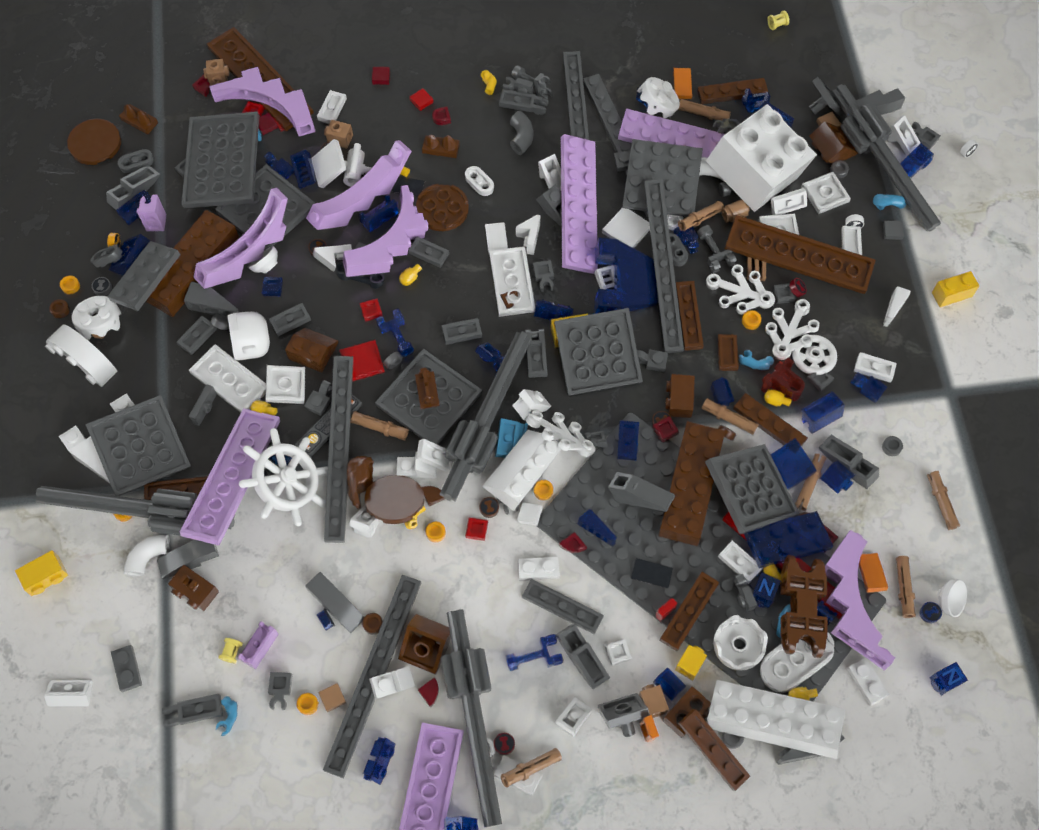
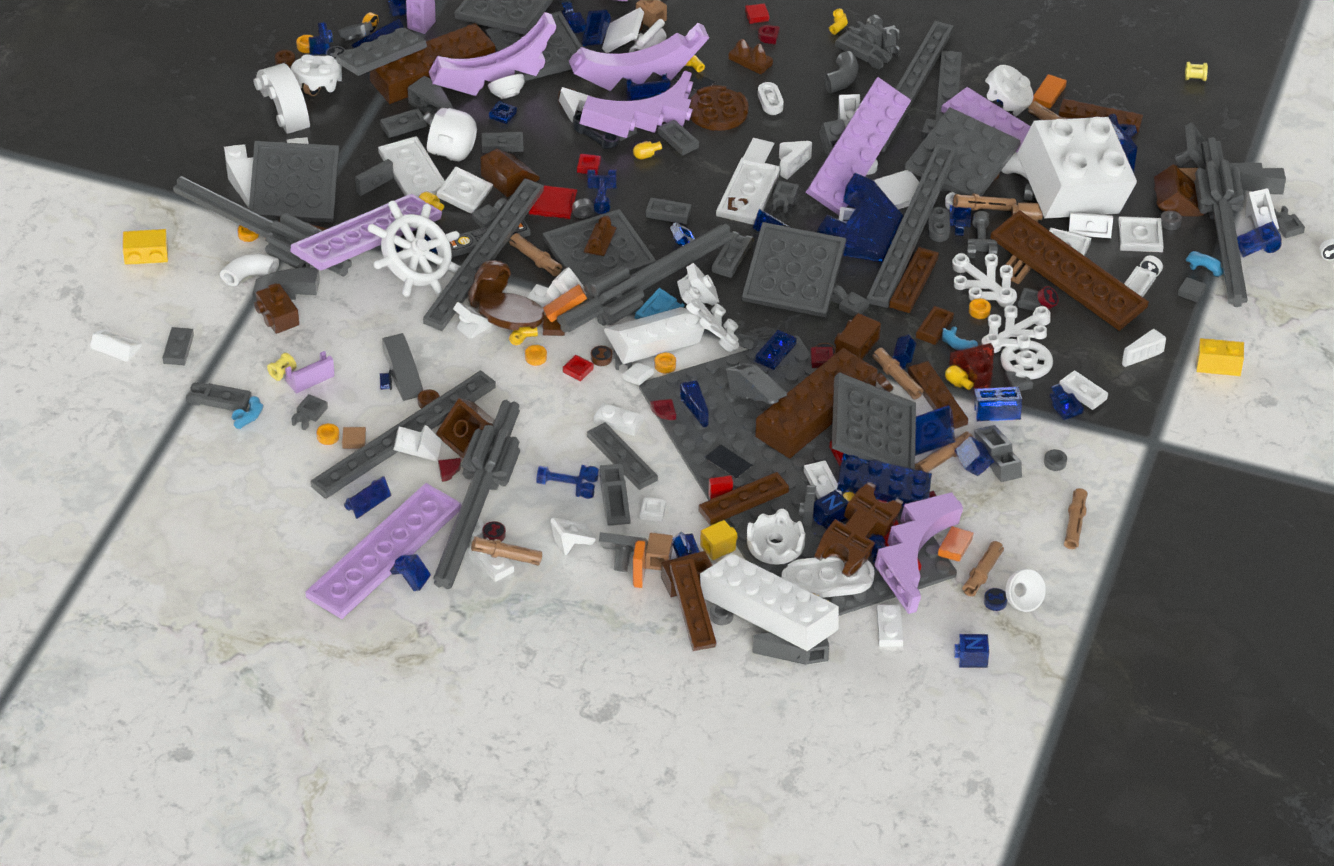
camera: 25 degrees right, 20 degrees down
none -> clear blue bracket [309,22,332,55]
none -> orange tile [543,284,587,322]

